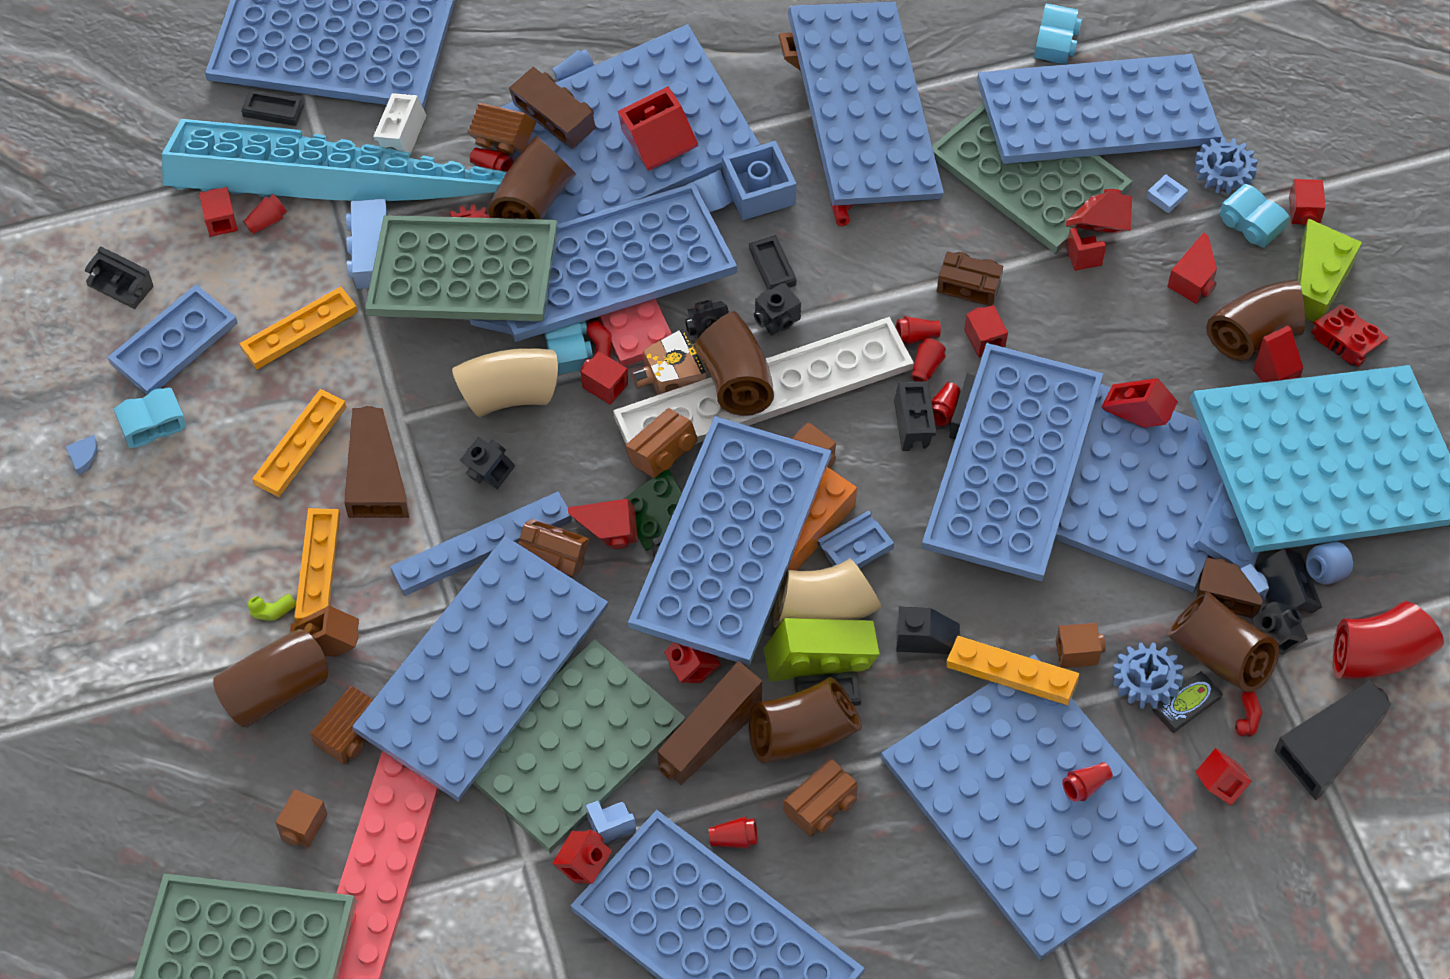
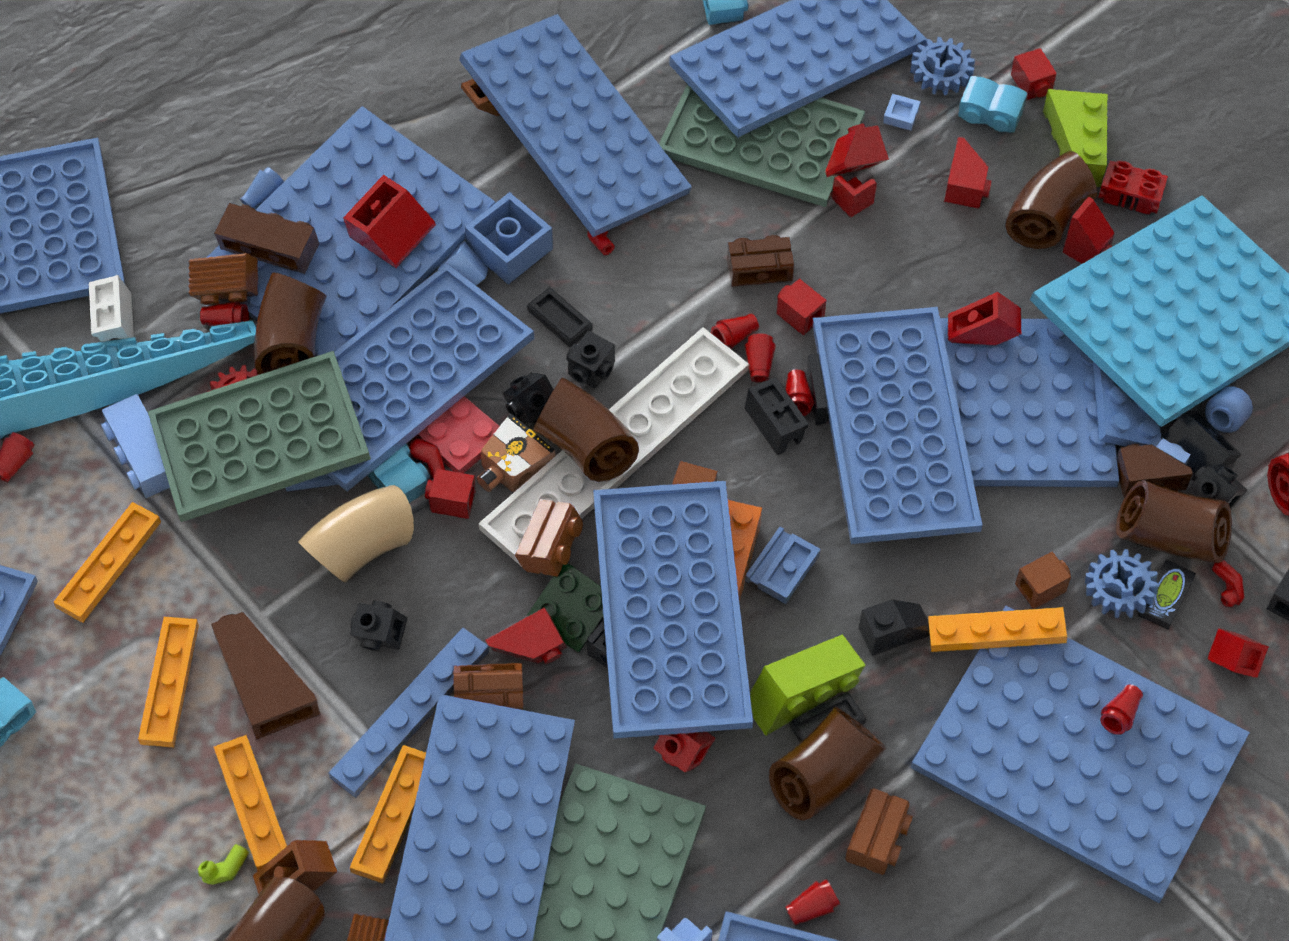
camera: 25 degrees left, 0 degrees up
reddish brown slope [657,661,762,785] -> none
tan brick [773,559,882,628] -> none
none -> light orange plate [350,745,426,884]

